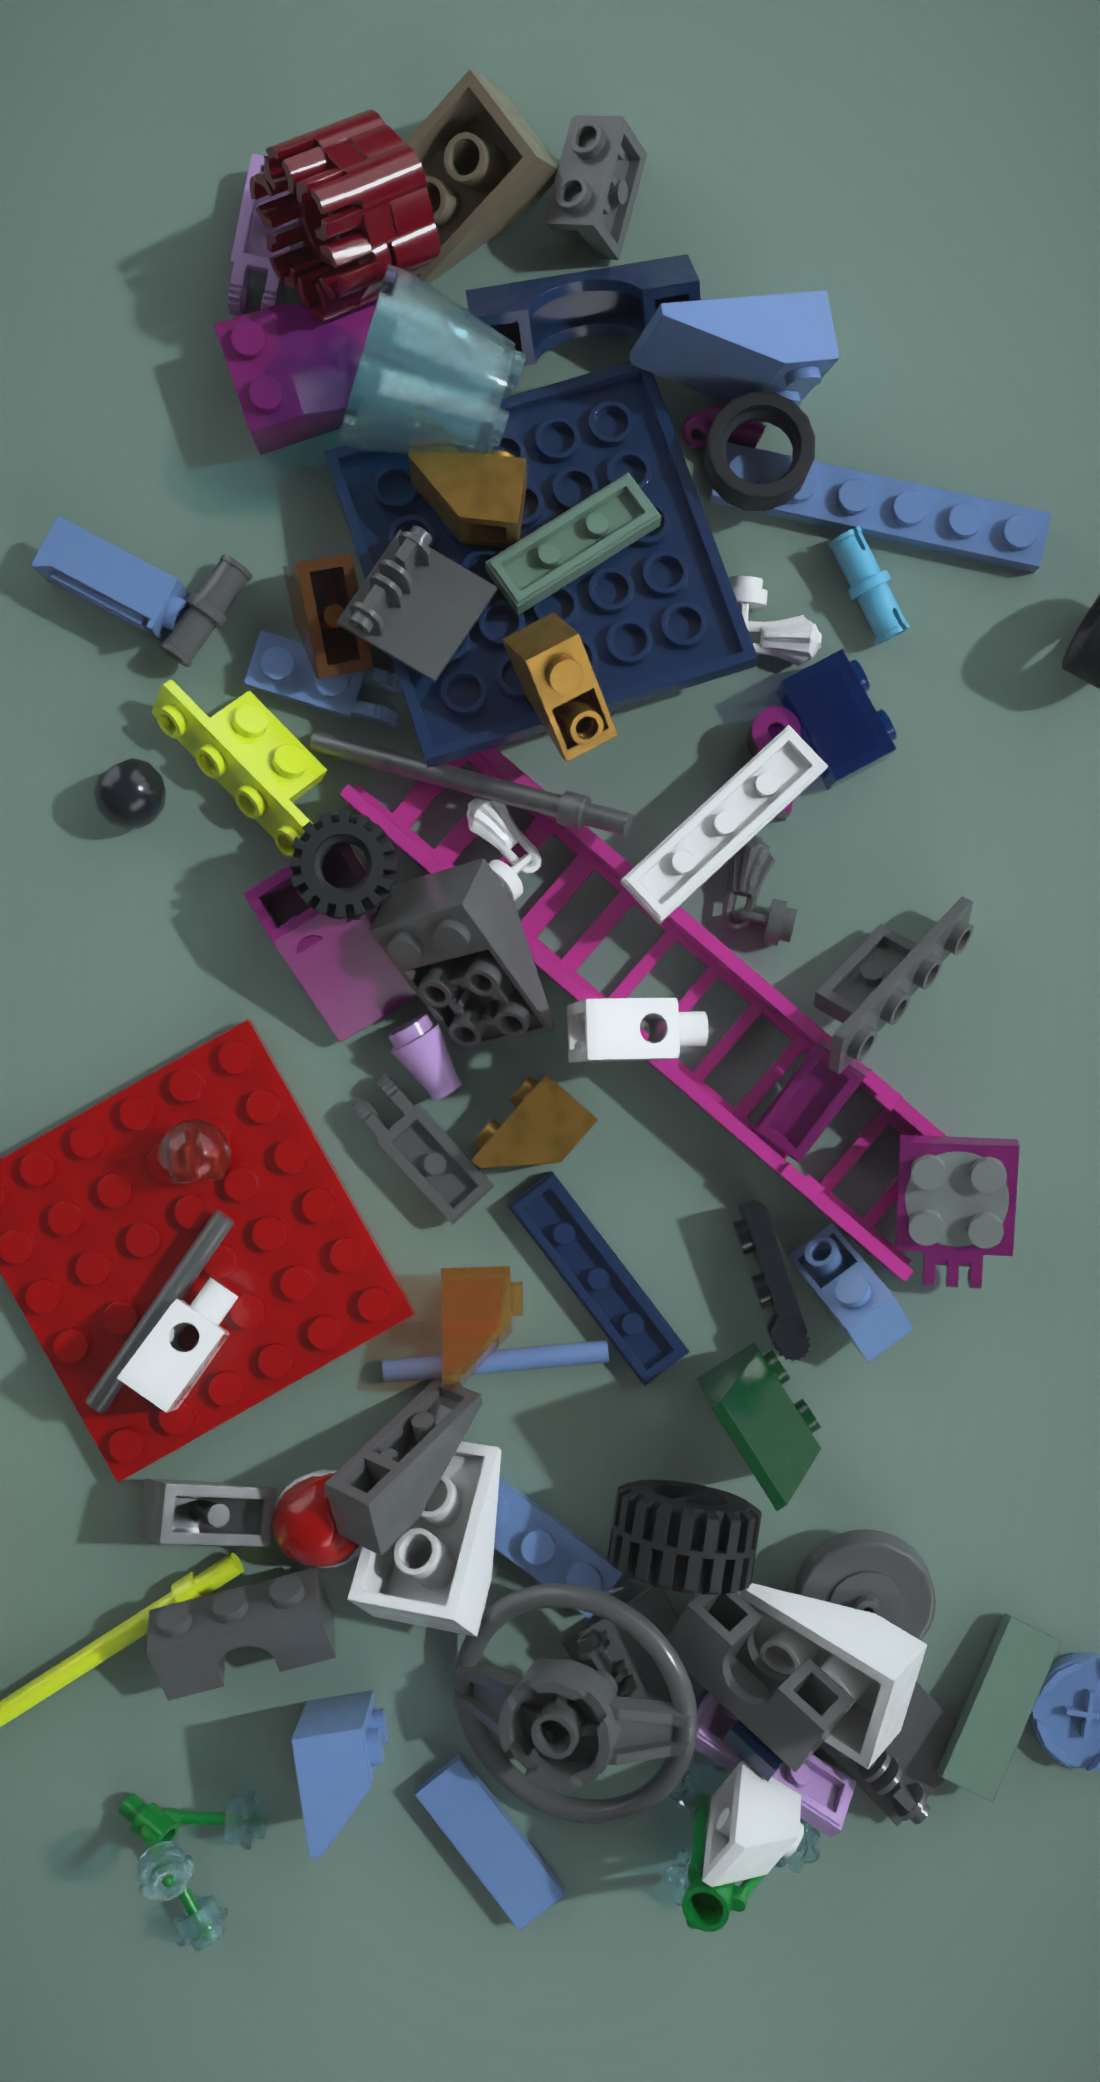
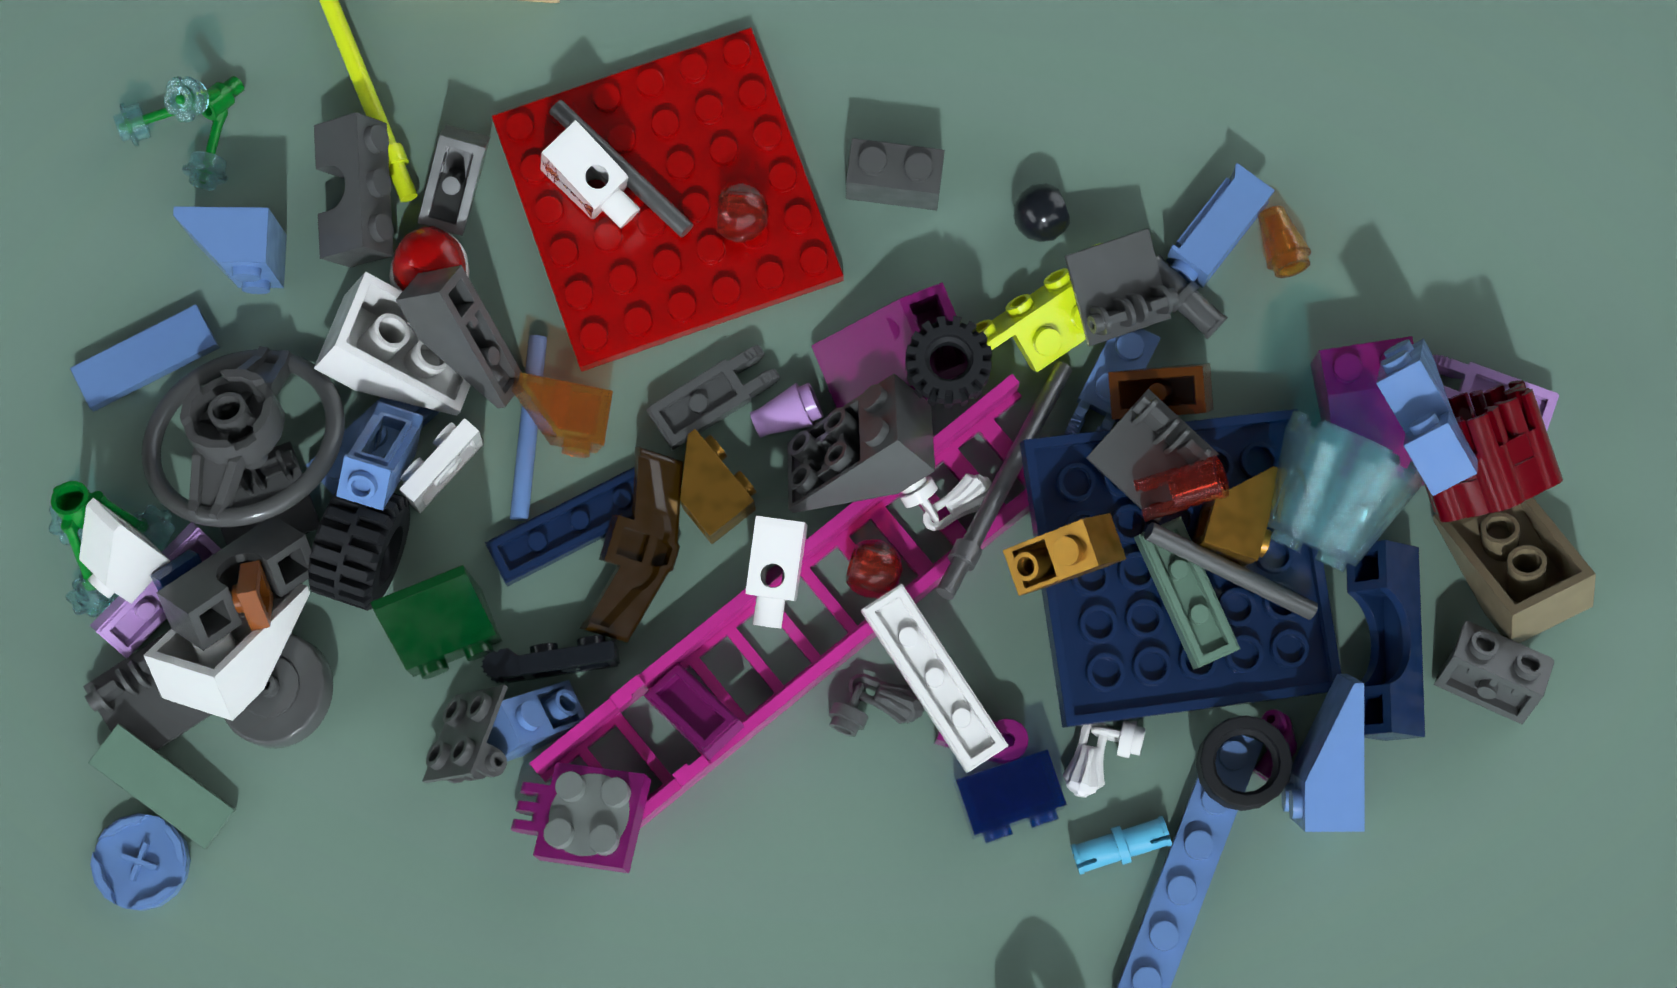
camera: 100 degrees right, 10 degrees down
dark grey bracket [814,896,974,1074] -> none
none -> dark orange plate [232,560,274,631]
none -> medium blue window [336,402,424,511]
none -> white plate [399,418,483,513]
none -> dark grey hinge [422,685,508,783]
none -> dark brown plate [580,447,683,643]
none -> clear red piece [845,539,903,598]
none -> dark grey brick [846,138,945,211]
none -> dark grey hinge [1064,228,1179,346]
none -> clear red hinge [1133,455,1229,522]
none -> dark grey bar [1144,522,1318,620]
none -> clear orange cone [1258,206,1311,278]
none -> medium blue arch [1376,339,1478,496]

